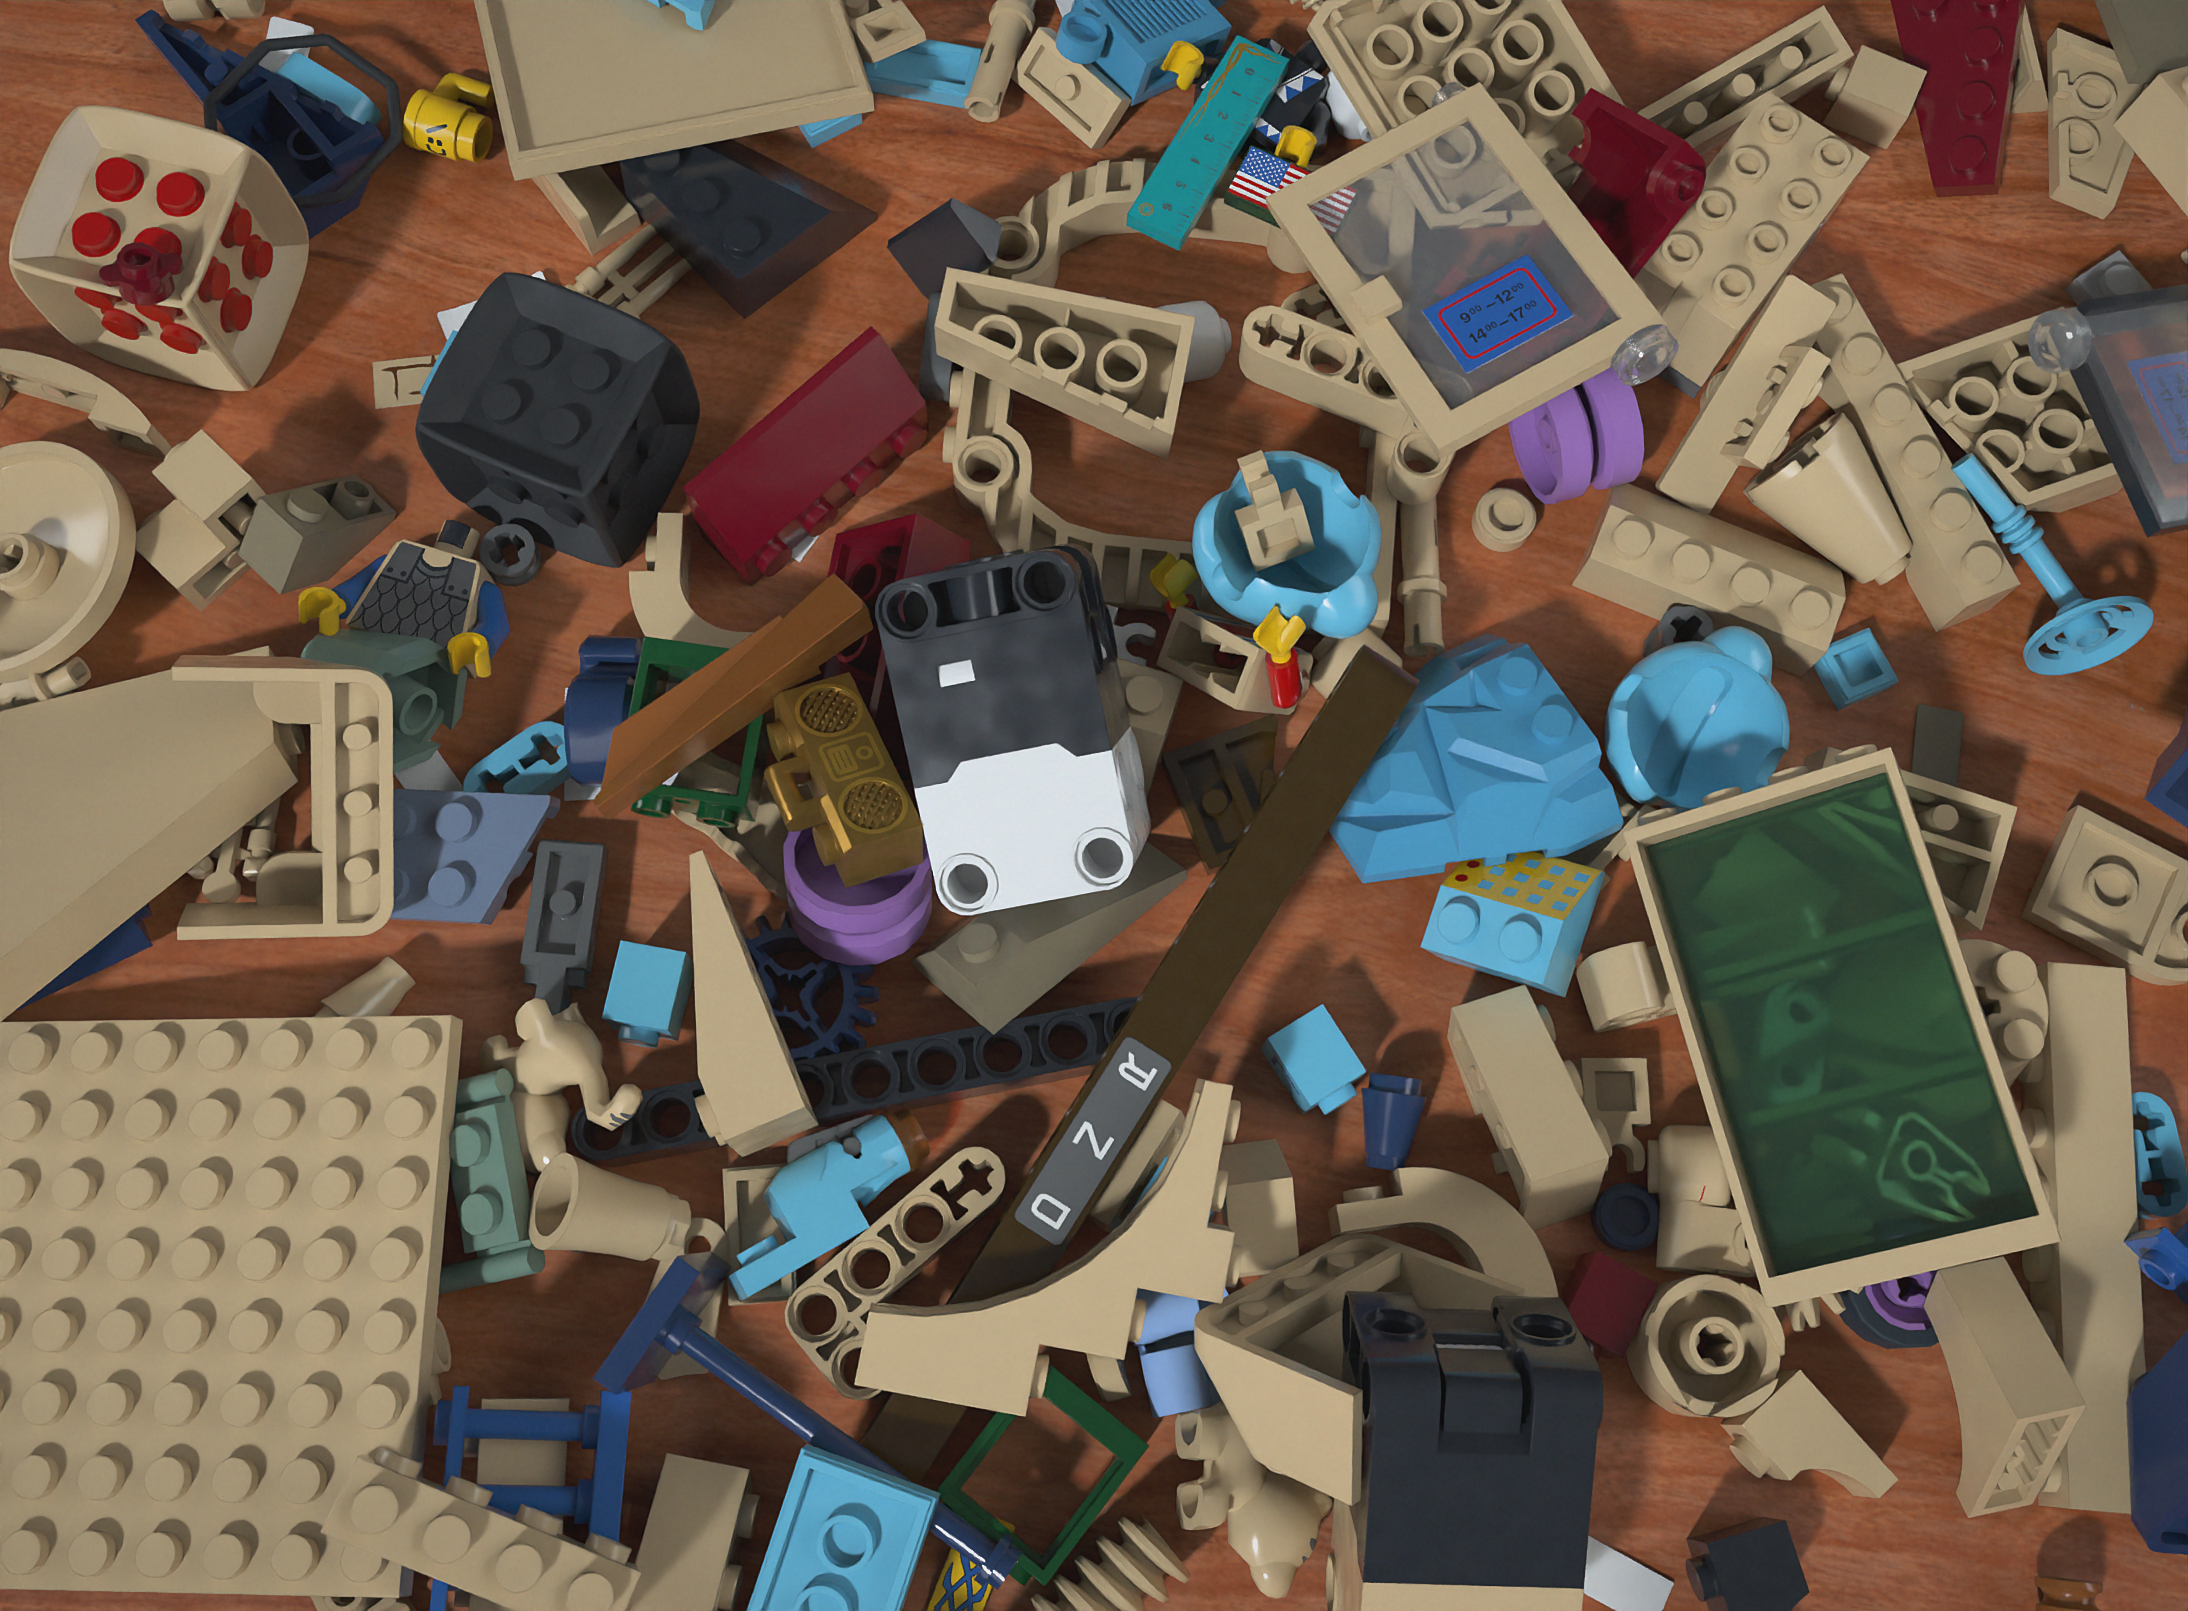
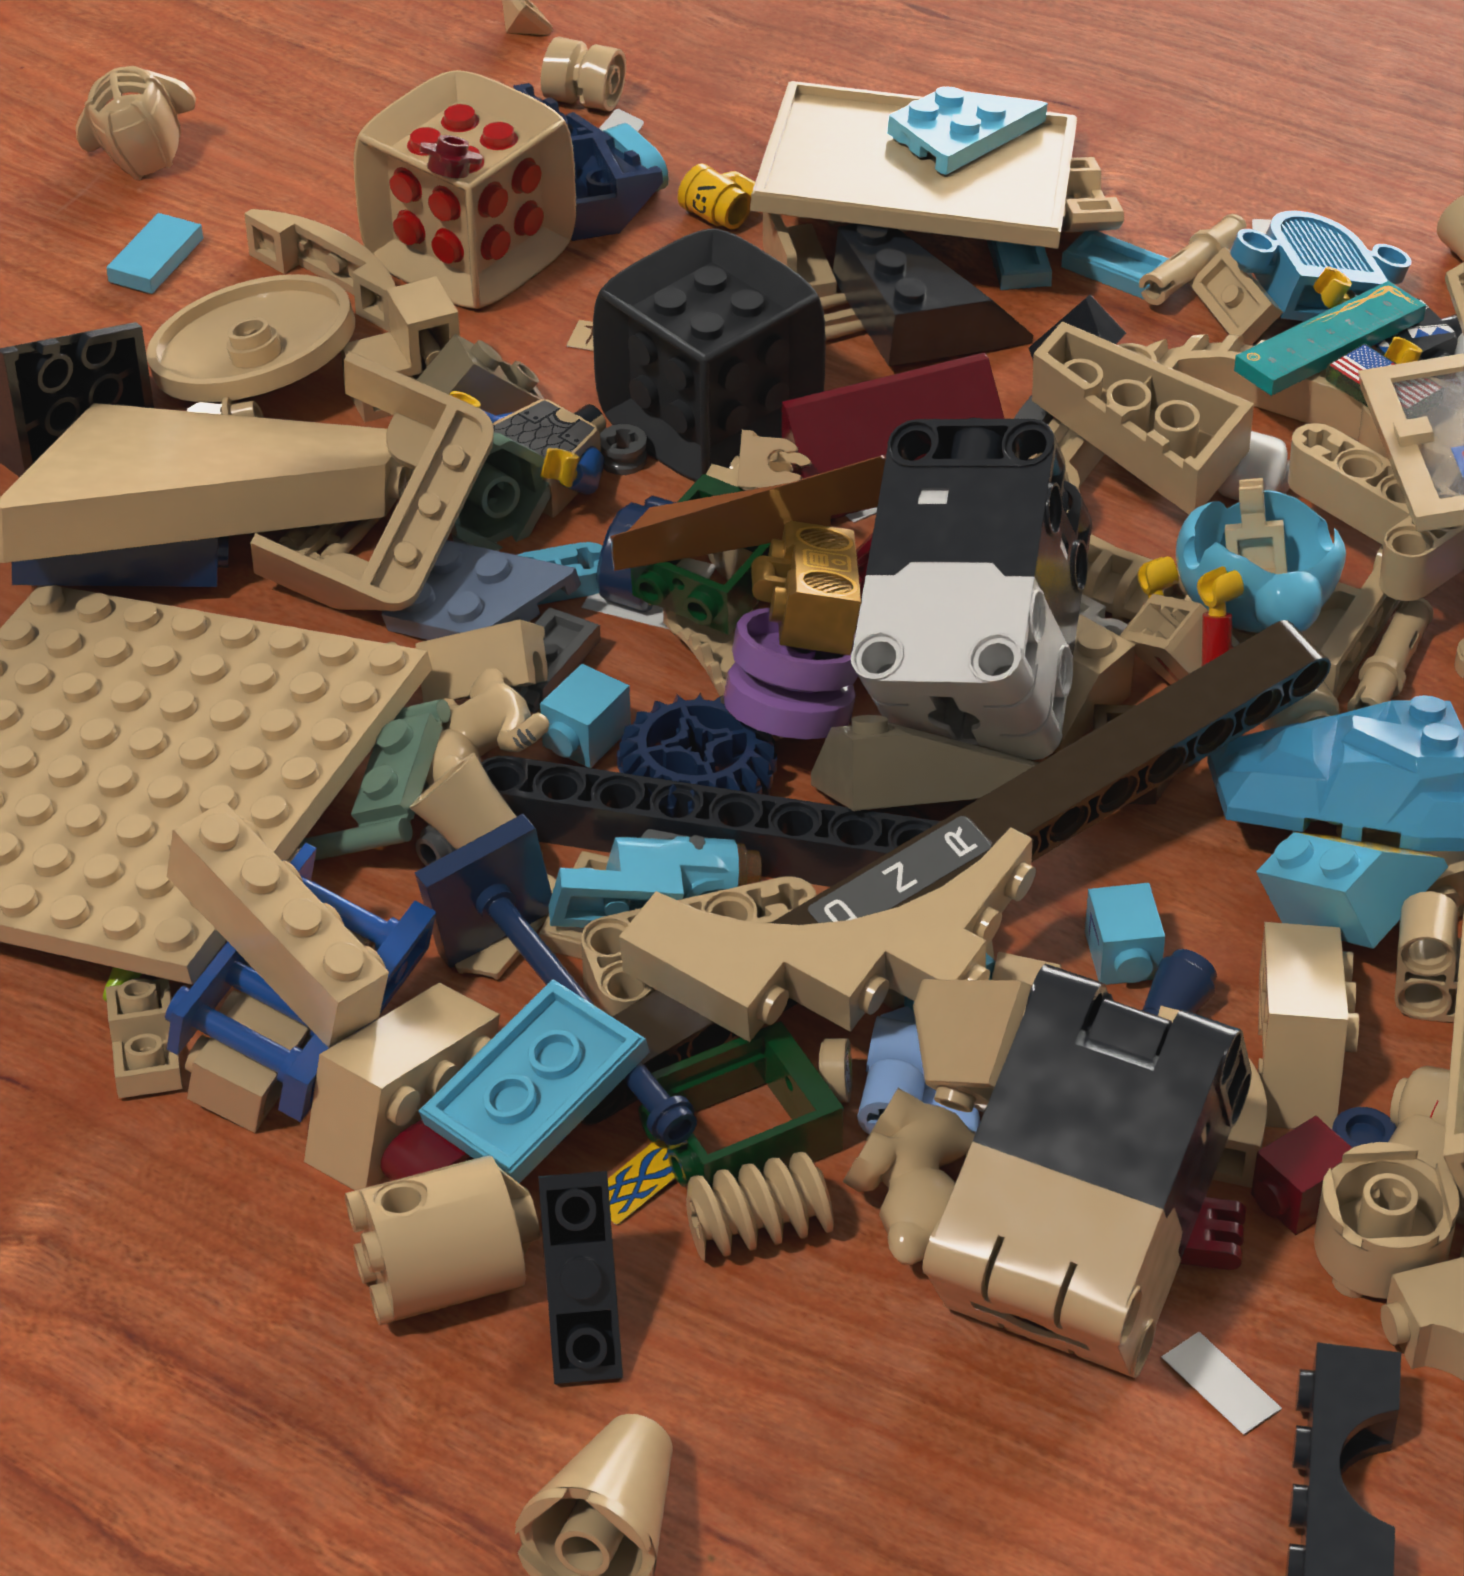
camera: 30 degrees right, 30 degrees down
black piece [203,34,403,208] -> none
tan slope [689,850,819,1157] -> none
tan plate [1575,1058,1651,1173] -> none
none -> tan hinge [415,619,548,703]
none -> tan hinge [737,430,812,490]

